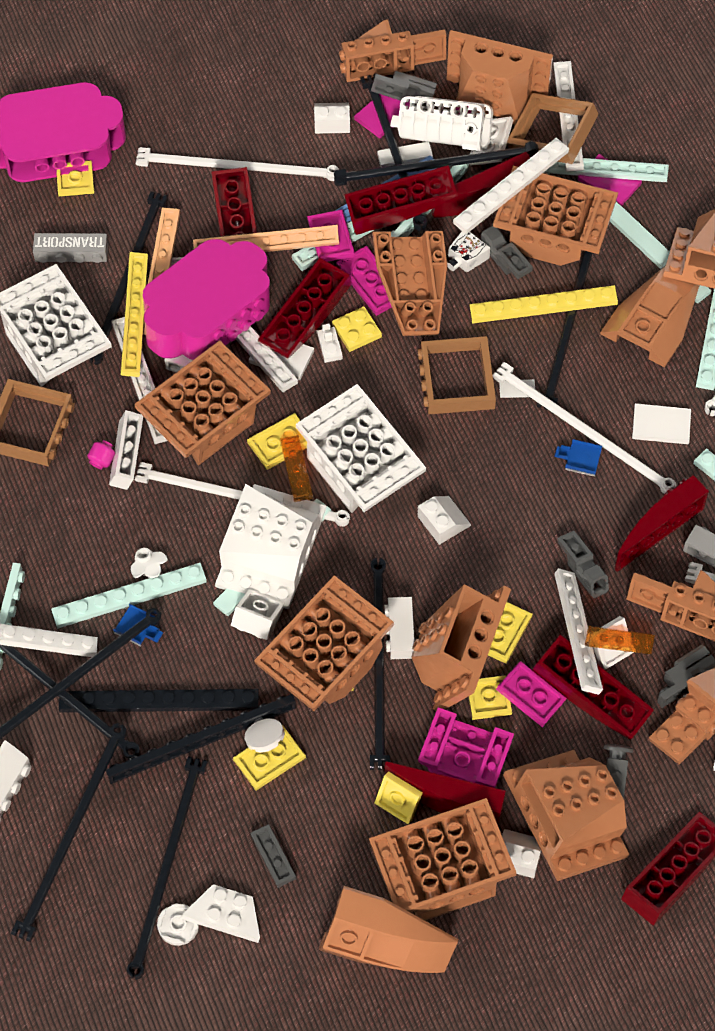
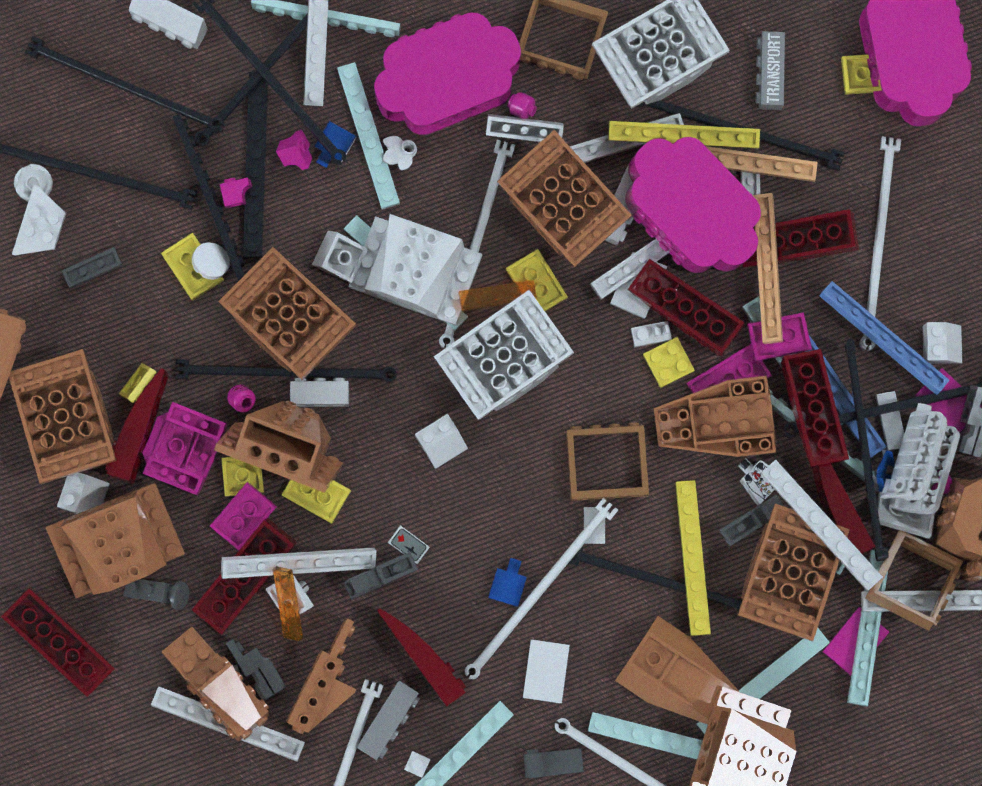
camera: 85 degrees right, 20 degrees up
none -> dark pink brick [220,178,252,208]
none -> dark pink head [227,384,256,412]
none -> dark pink brick [276,130,312,170]
none -> dark pink brick [374,13,521,135]
none -> sticker [388,526,430,564]
none -> medium blue plate [819,281,949,395]
none -> blue piece [873,450,895,492]

